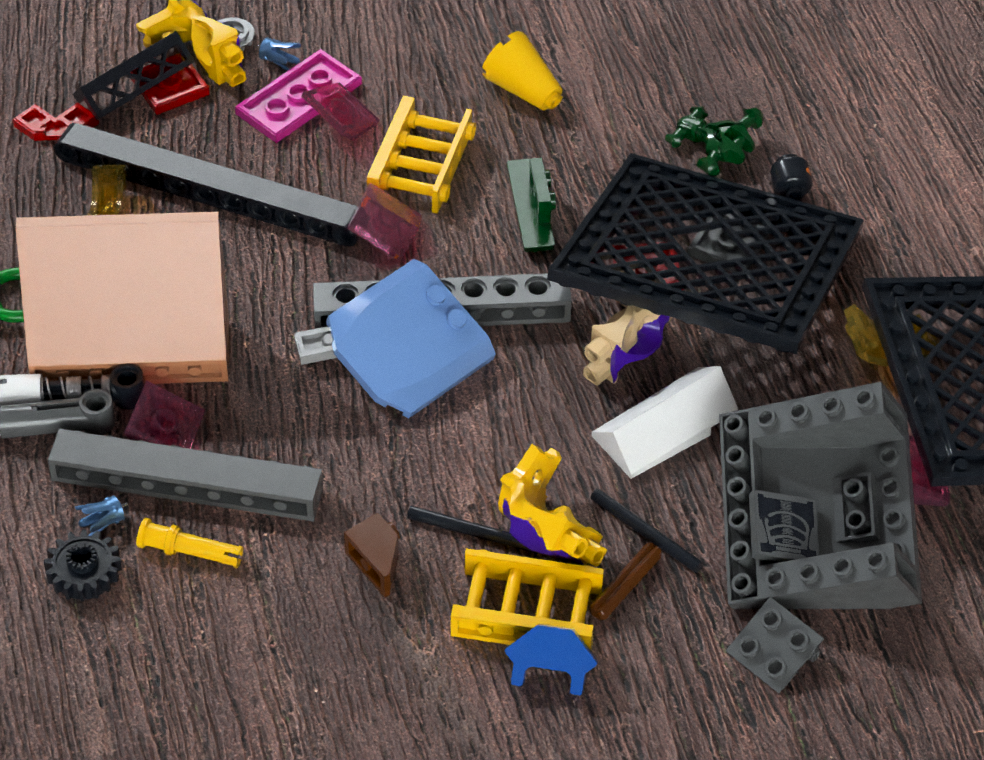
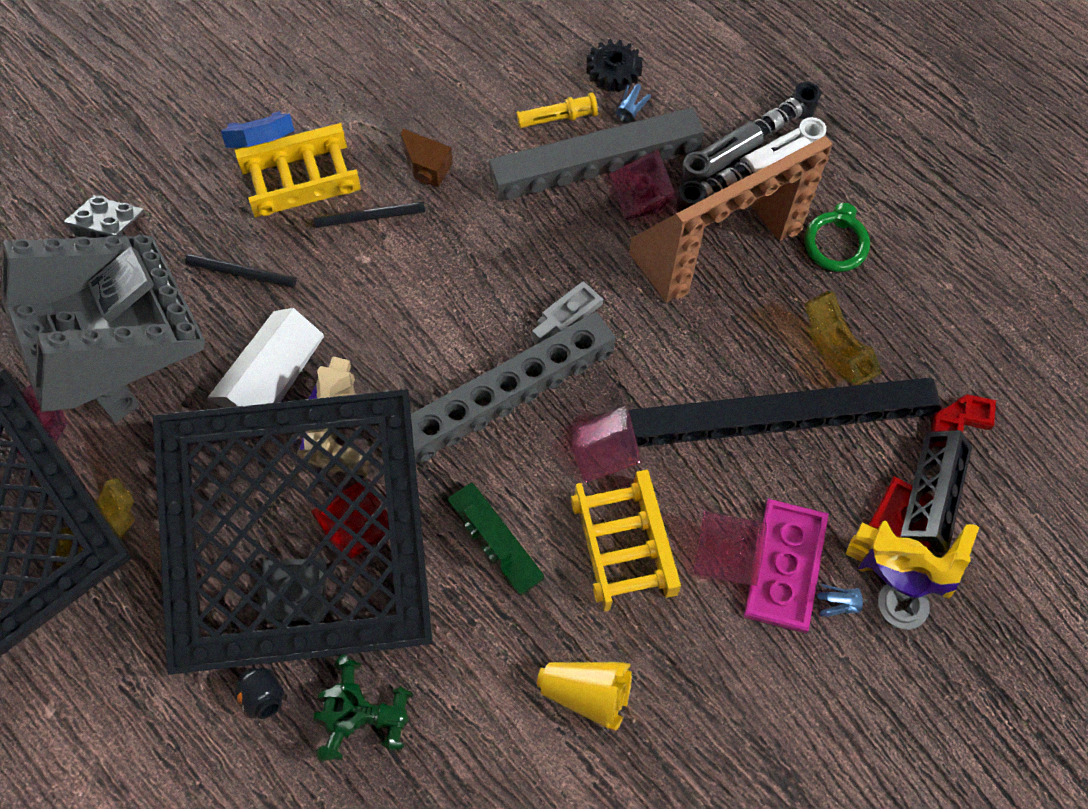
camera: 150 degrees right, 15 degrees up
medium blue wedge [326,259,496,419] -> none
yellow hips [498,444,607,567] -> none
reddish brown axle [590,542,661,621] -> none

